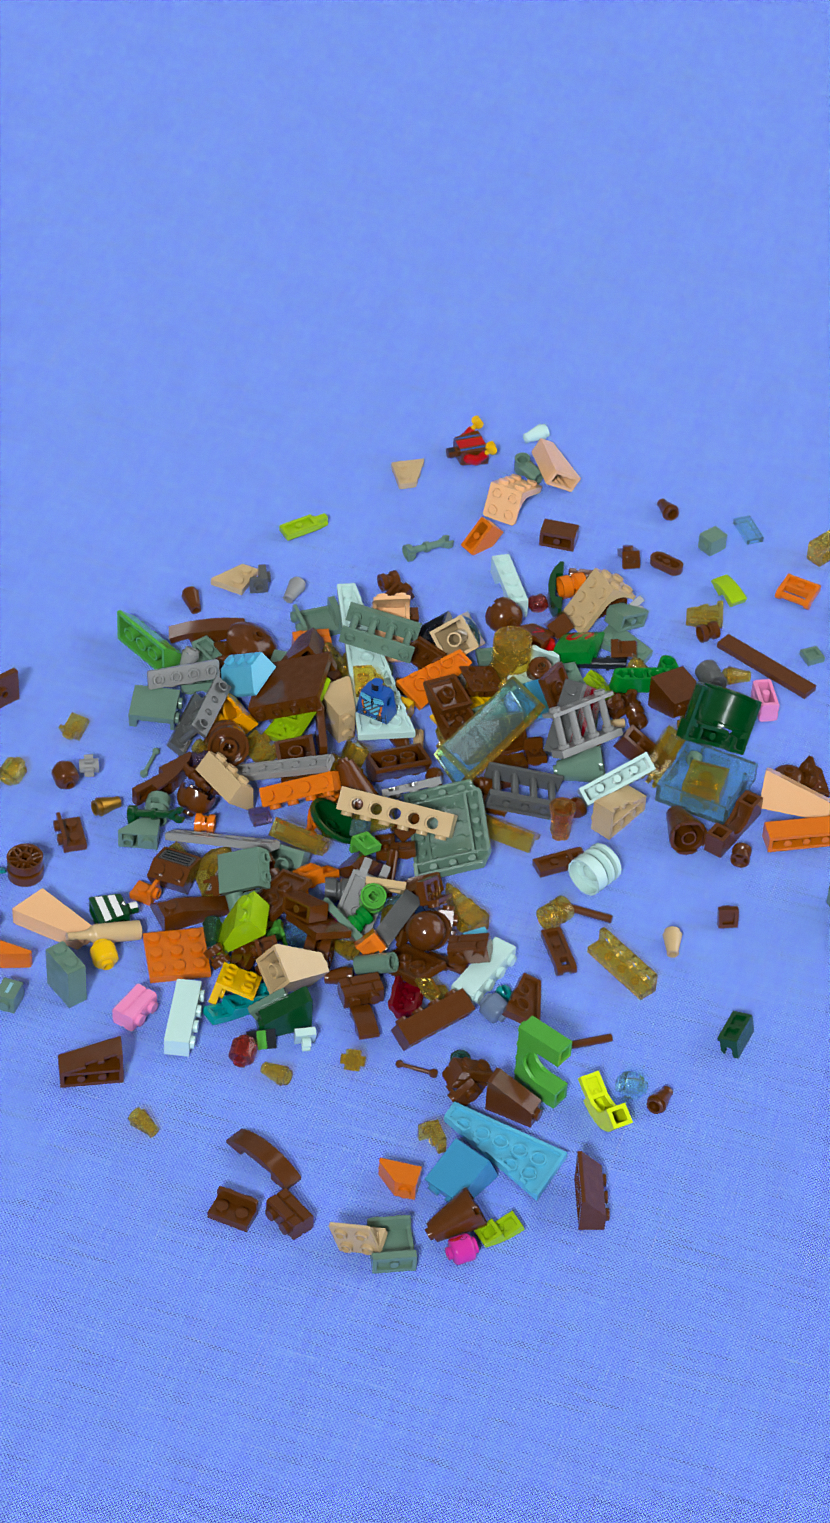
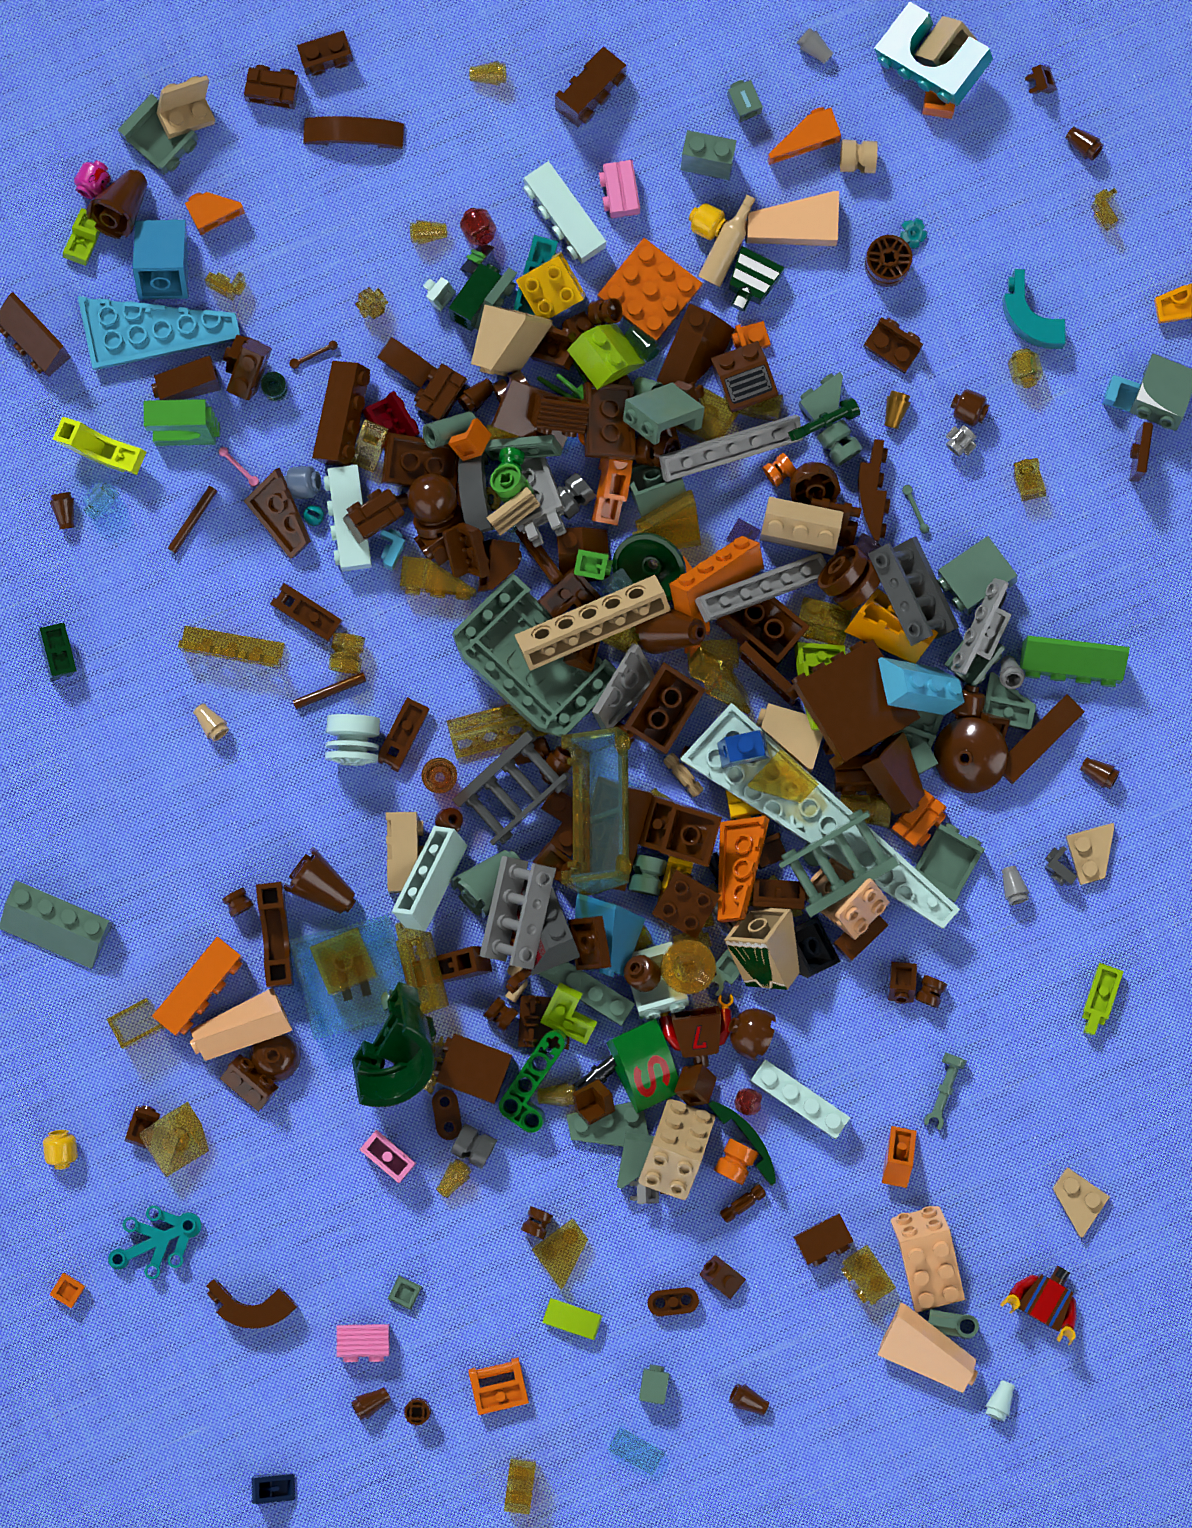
camera: 140 degrees right, 40 degrees up
reddish brown tile [717,634,817,699] -> none
reddish brown tile [717,905,739,929] -> none
none -> clear yellow bracket [841,1244,896,1306]

